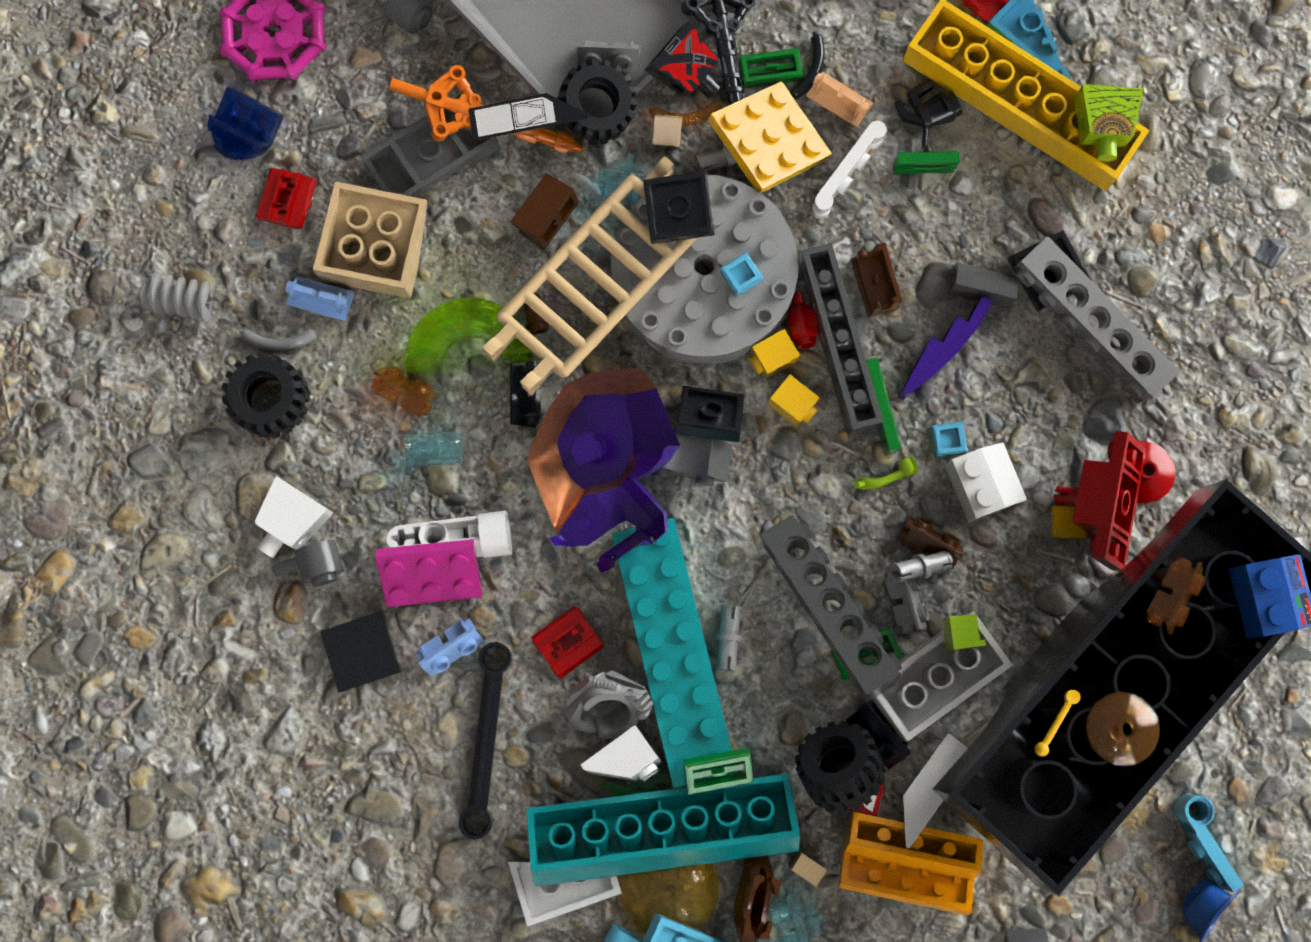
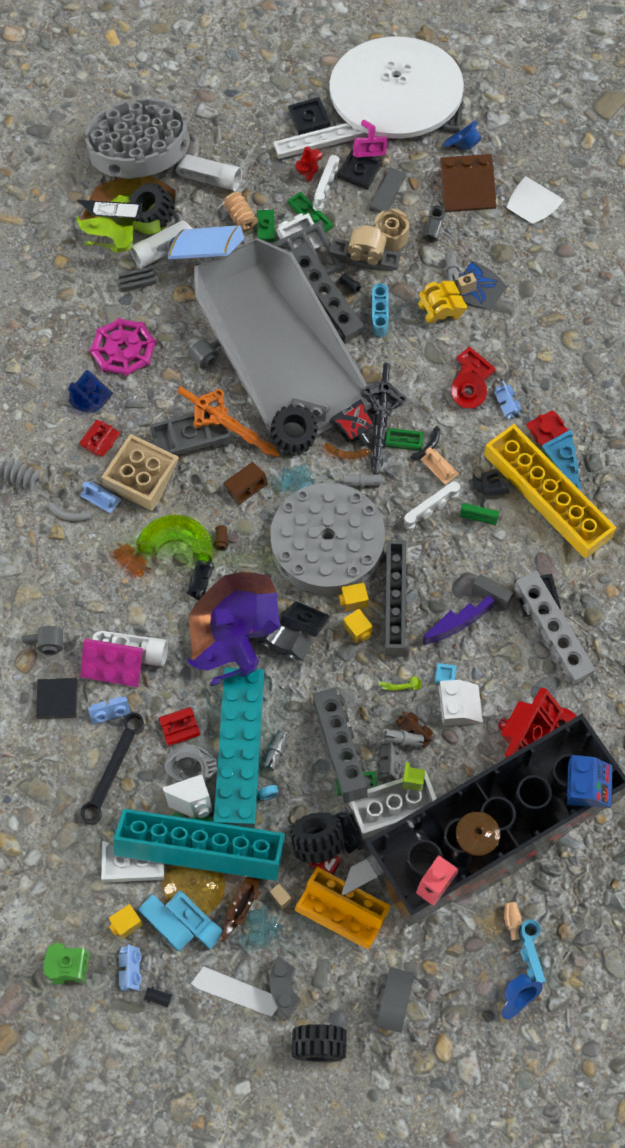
camera: 20 degrees right, 15 degrees down
black tyre [222,353,310,438] -> none
white torso [255,476,333,558] -> none
clear light blue hips [404,430,464,467] -> none
sticker [468,93,589,141] -> none
tan bar [482,156,712,396] -> none
black tile [643,171,715,244] -> none
tan piece [652,114,683,147] -> none
green tile [683,747,753,795] -> none
yellow plate [708,81,832,193] -> none
medium azure tile [720,252,764,297] -> none
red plant [787,292,819,350] -> none
reddish brown hinge [851,243,903,317] -> none
green tile [866,358,901,456] -> none
yellow hinge [1034,690,1080,757] -> none
yellow tile [1051,506,1086,540] -> none
lime torso [1074,84,1143,162] -> none
clear orange hinge [1146,557,1206,635] -> none
none -> medium azure tile [258,785,279,801]
none -> coral torso [416,856,458,906]
none -> light nougat piece [504,902,521,940]

